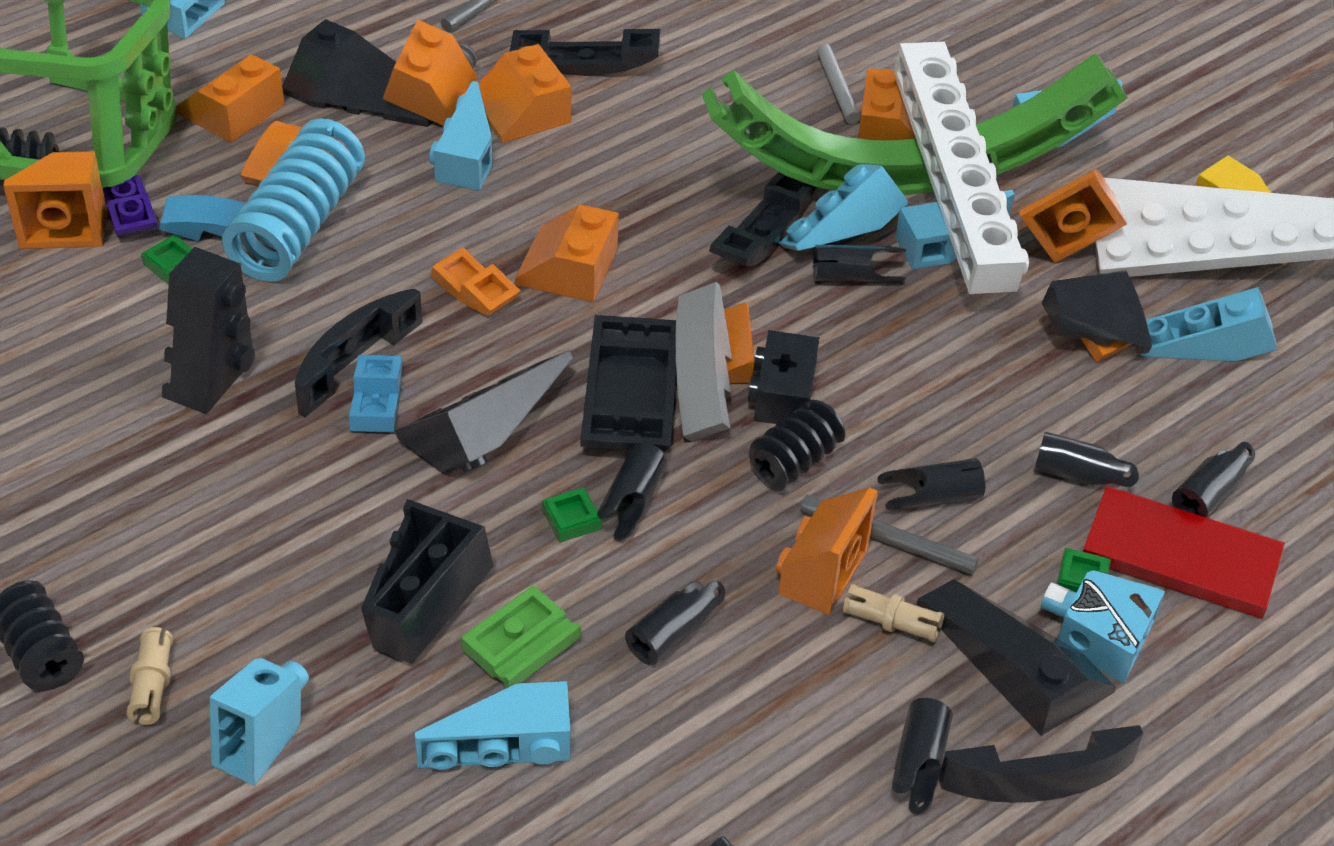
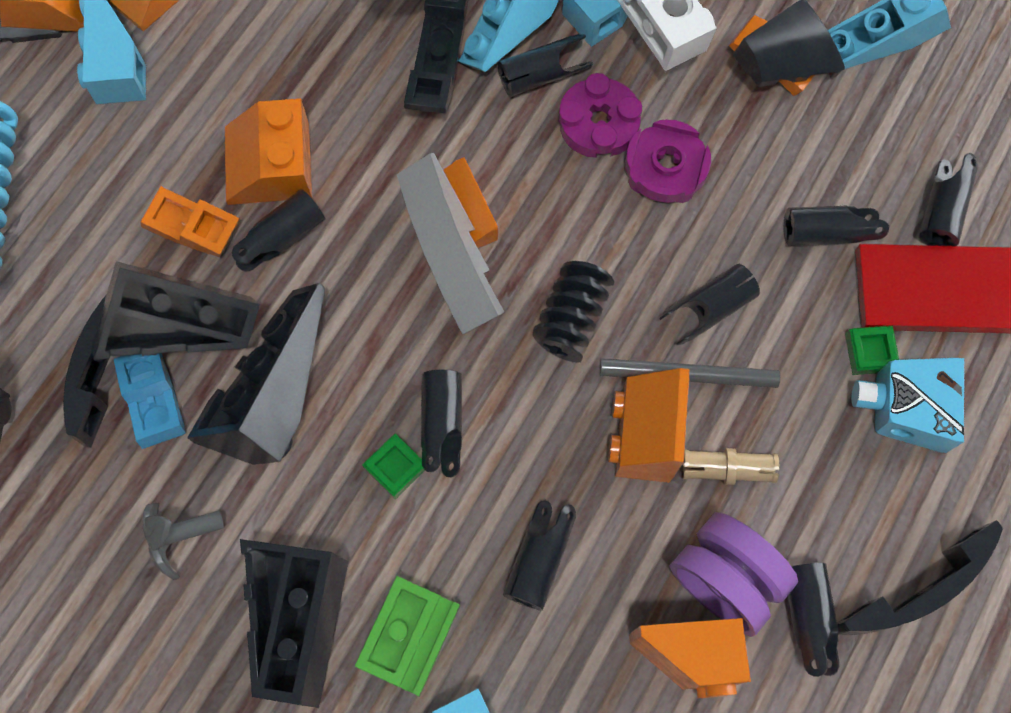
camera: 20 degrees left, 25 degrees up
black slope [580,315,676,453] -> none
black brick [748,330,820,424] -> none
black wedge [917,579,1116,736] -> none
none -> black wedge [92,261,260,360]
none -> dark grey plant [142,503,224,580]
none -> black piece [232,189,325,272]
none -> magenta plate [559,73,643,158]
none -> magenta plate [625,119,711,203]
none -> orange slope [629,618,751,698]
none -> medium lavender wheel [669,512,798,637]

